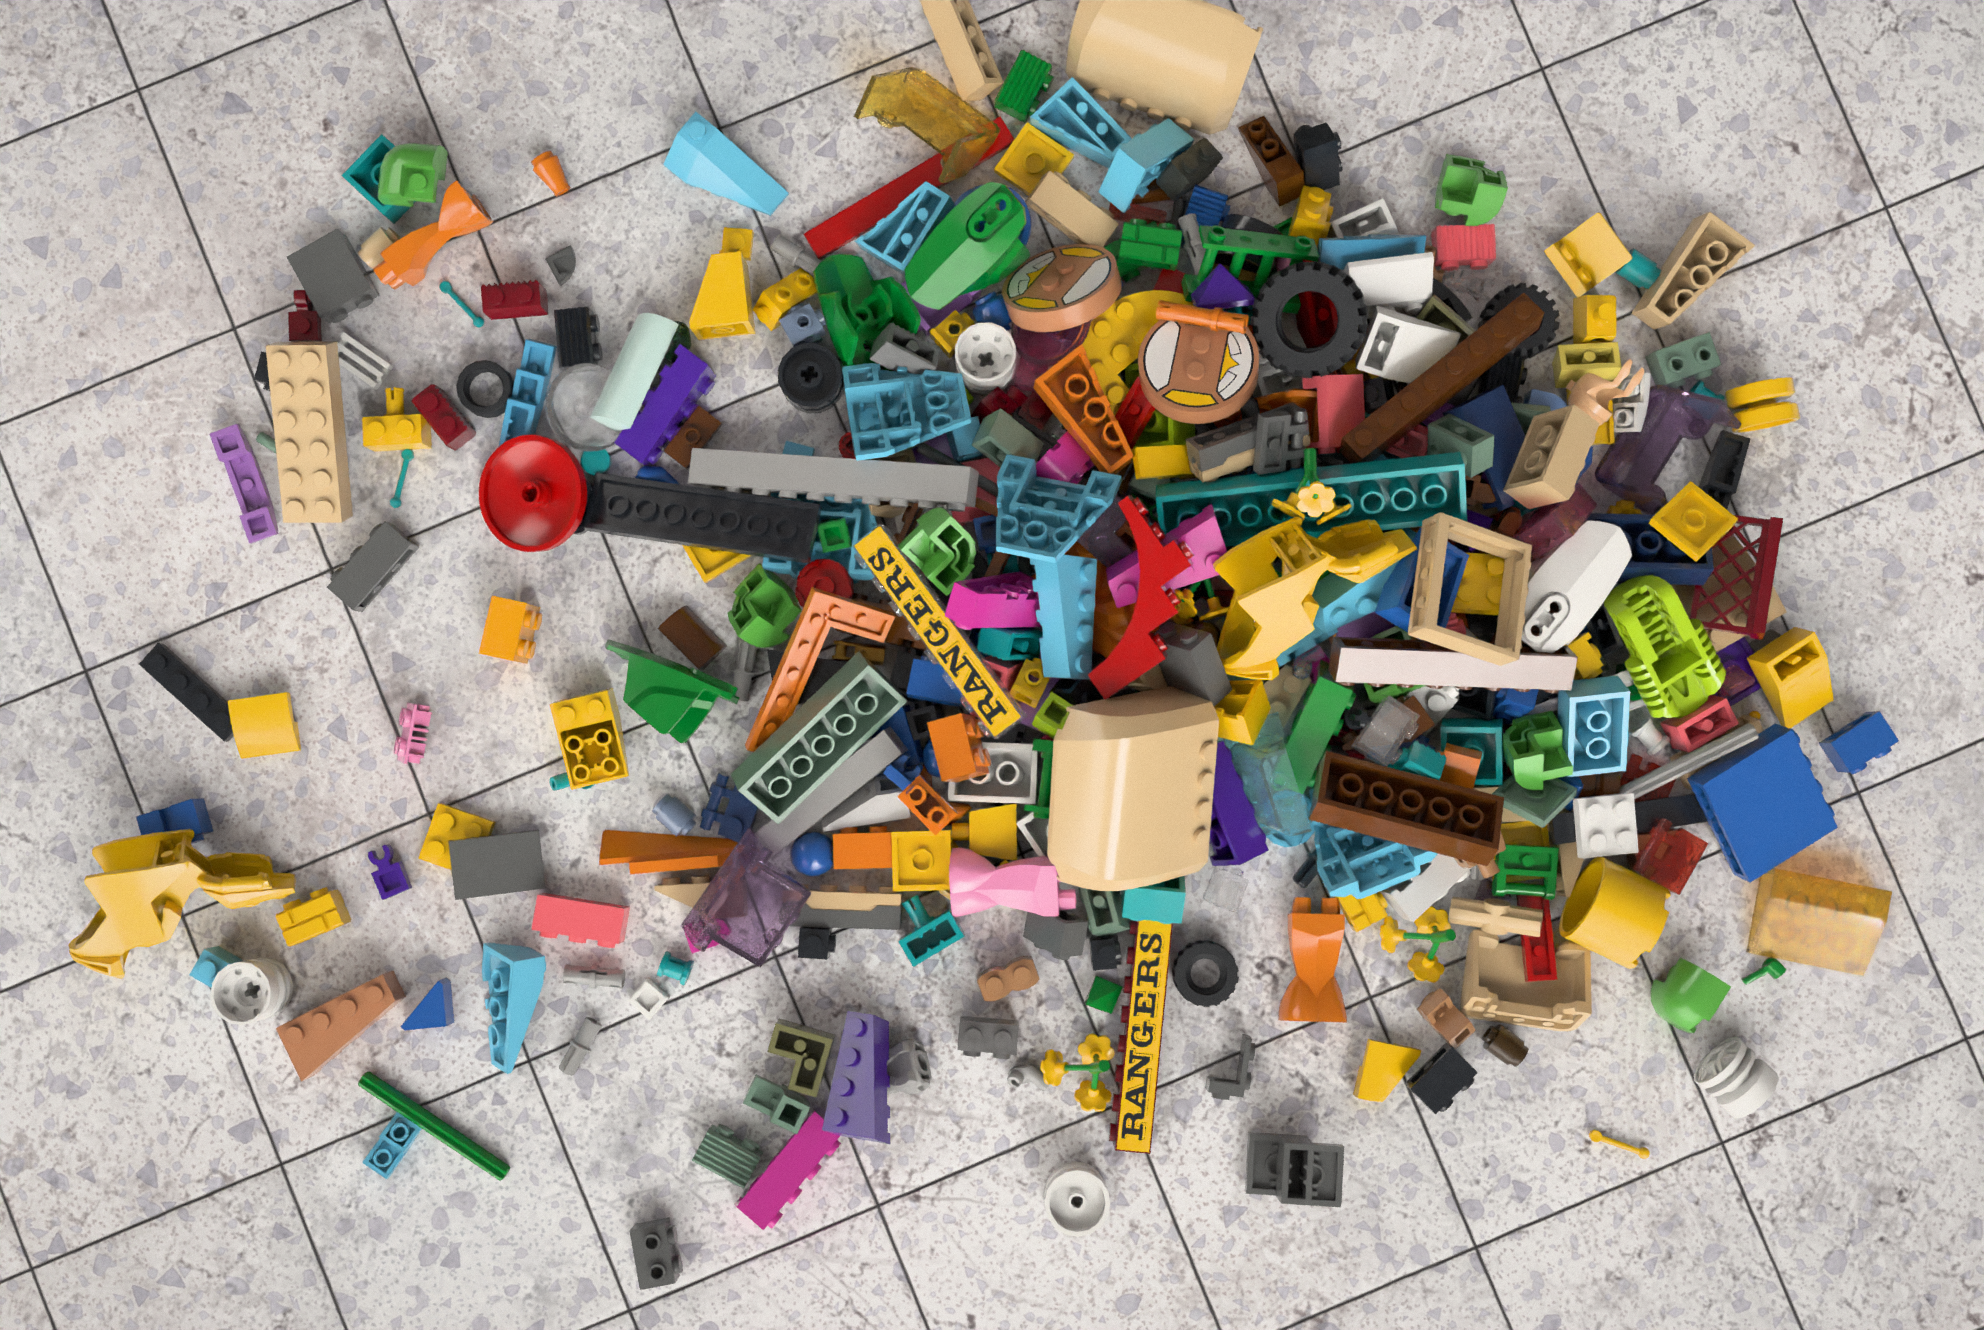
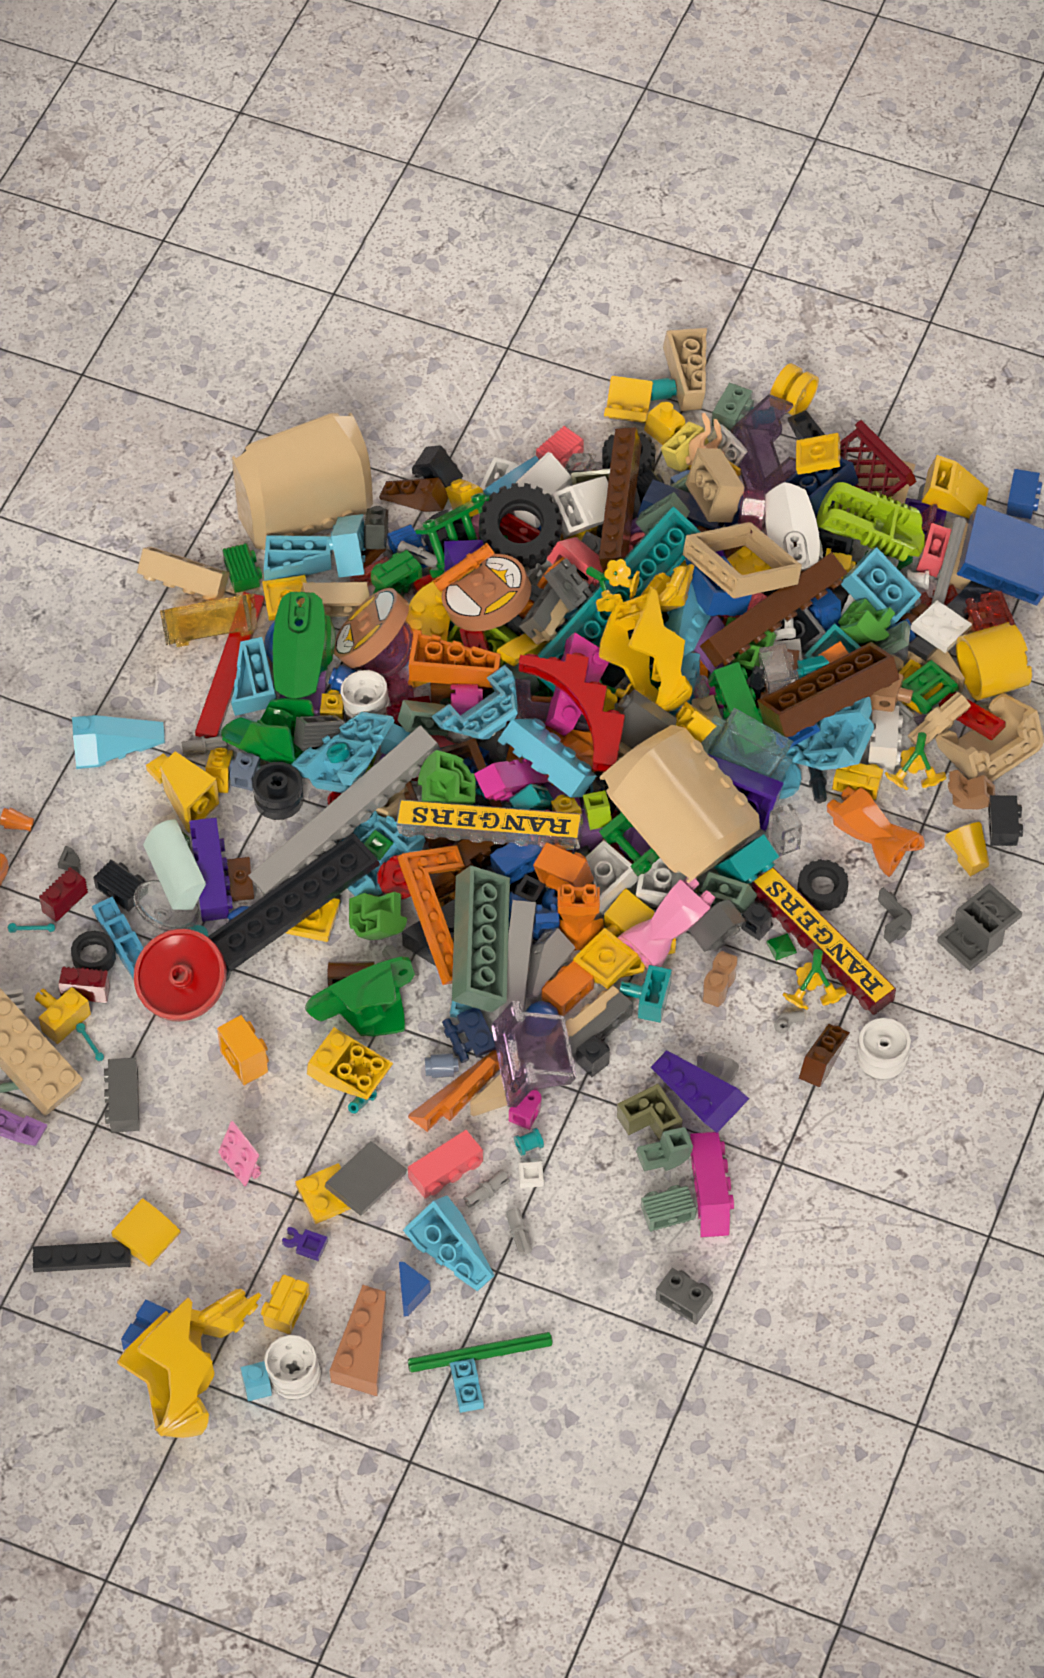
camera: 45 degrees left, 30 degrees down
flat silver brick [957,1016,1019,1059] -> none
bright green brick [1435,154,1508,226] -> none
dark brown brick [1482,1024,1529,1067] -> none
none -> teal tile [326,743,350,763]
none -> reddish brown slope [798,1024,850,1087]

